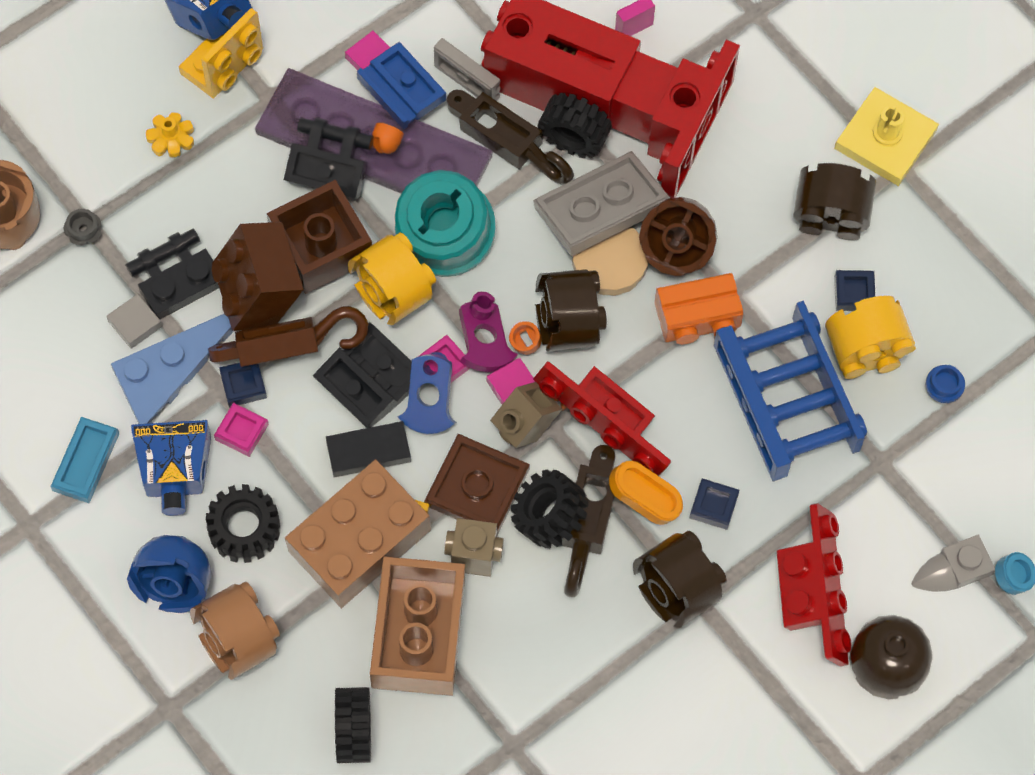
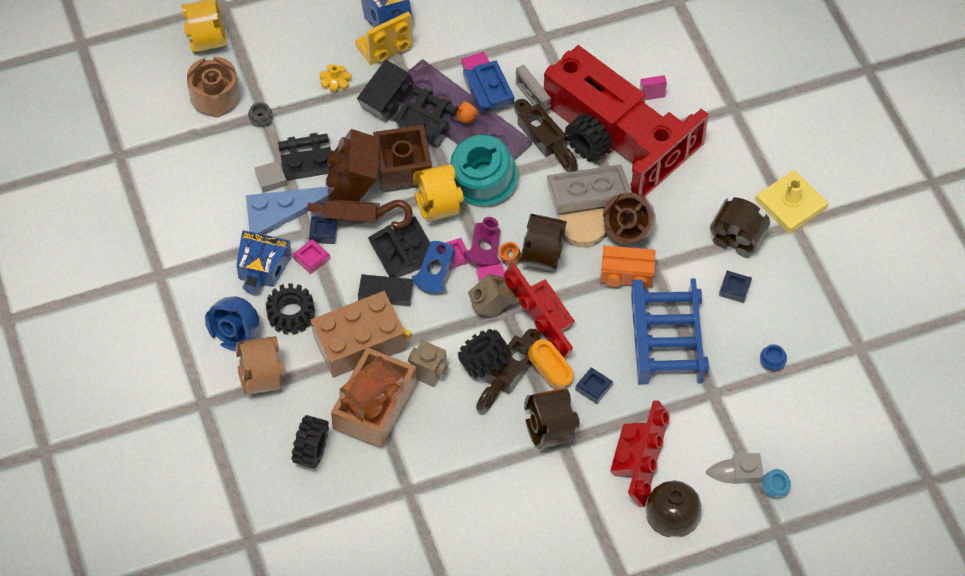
camera: 20 degrees right, 10 degrees down
dark azure tile [50,417,119,503] -> none
reddish brown tile [424,434,530,536] -> none
yellow brick [825,296,916,379] -> none
none -> clear orange brick [339,355,403,423]
none -> black brick [357,59,415,122]

